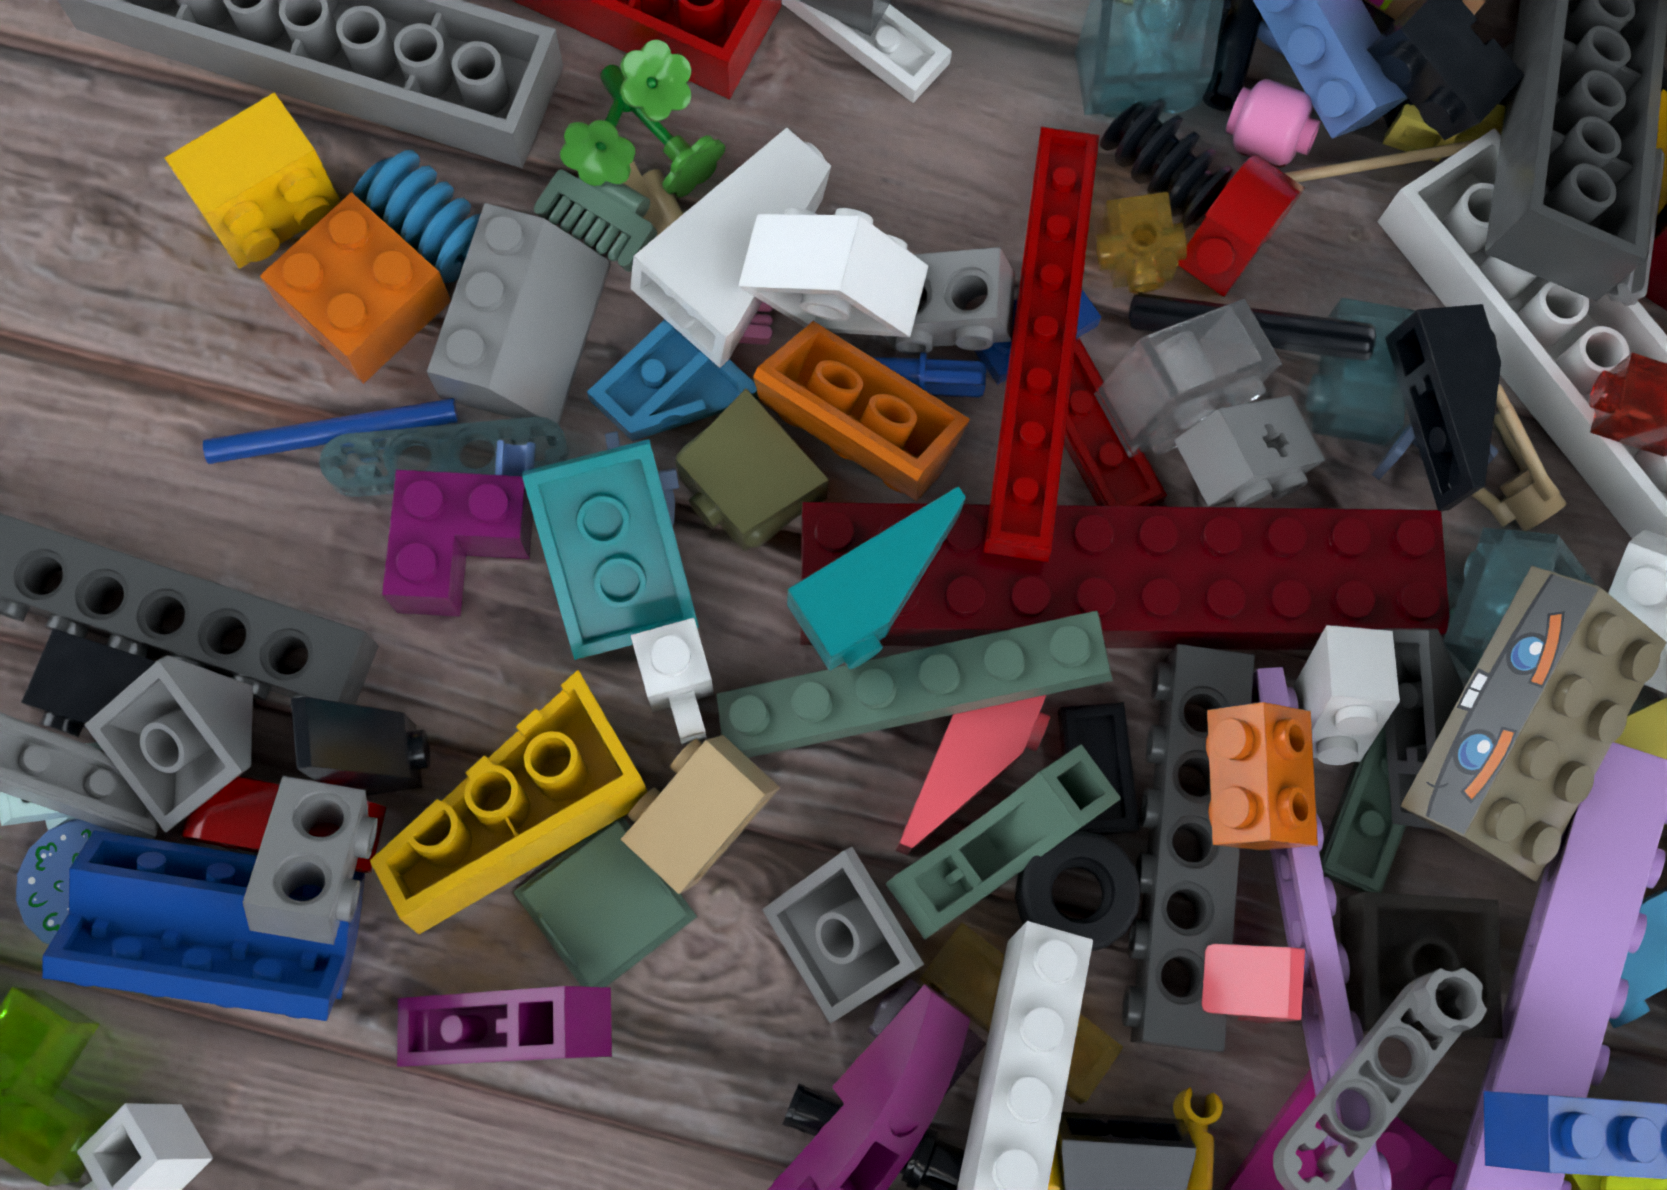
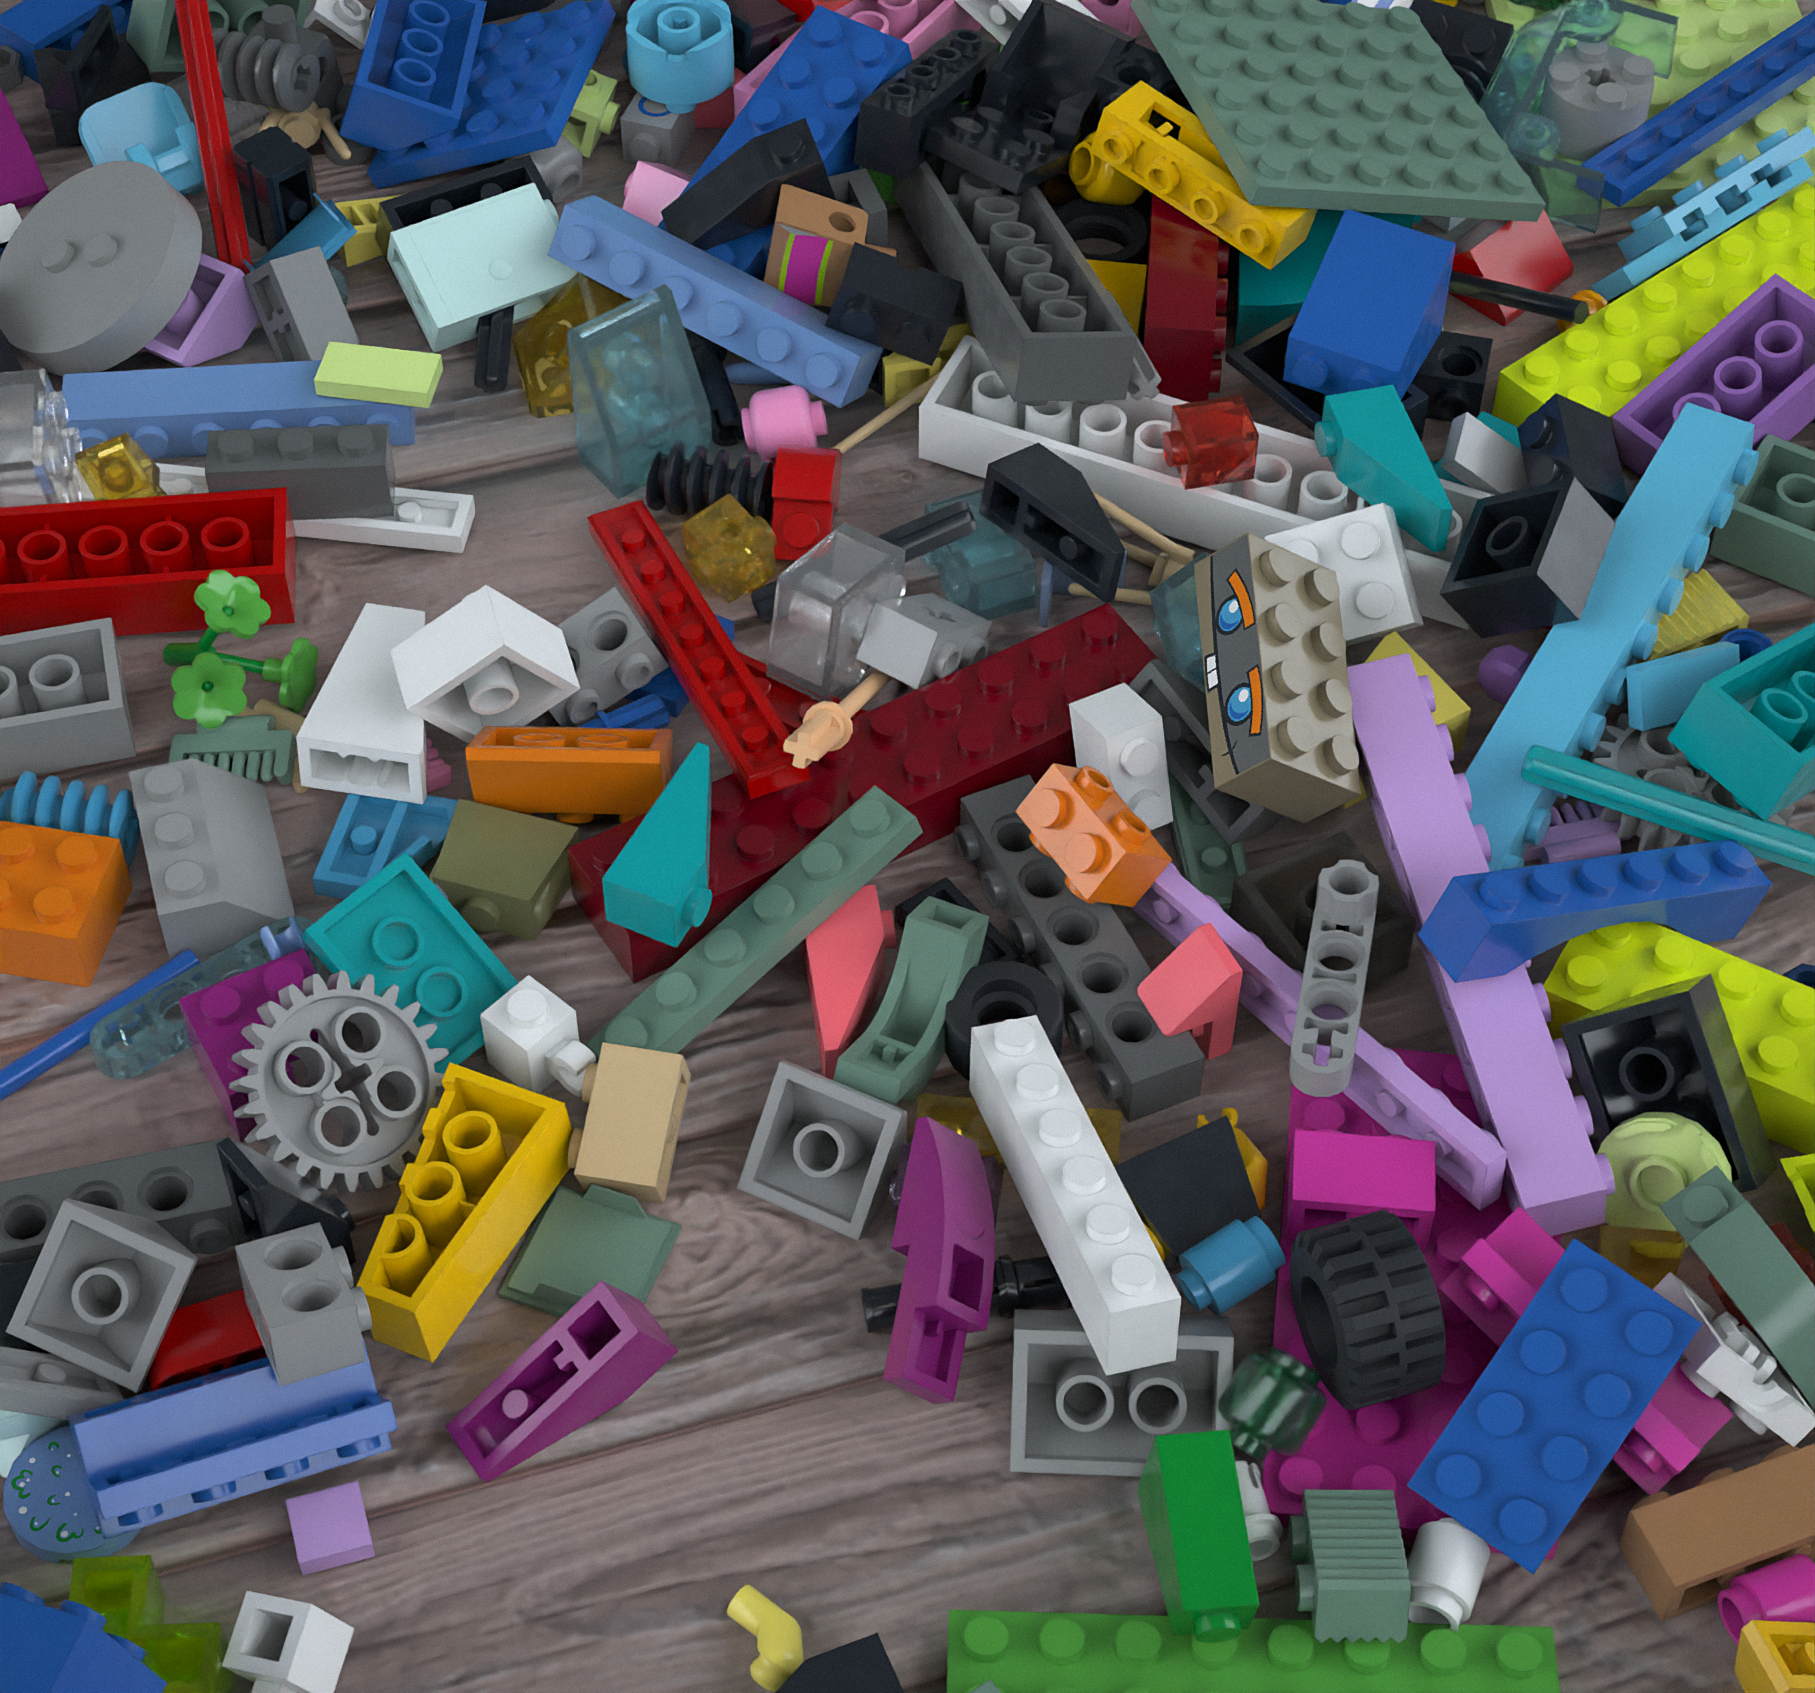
camera: 25 degrees left, 25 degrees down
none -> light grey gear [229,970,449,1195]
none -> lavender tile [286,1481,375,1576]
none -> light nougat piece [783,669,894,769]

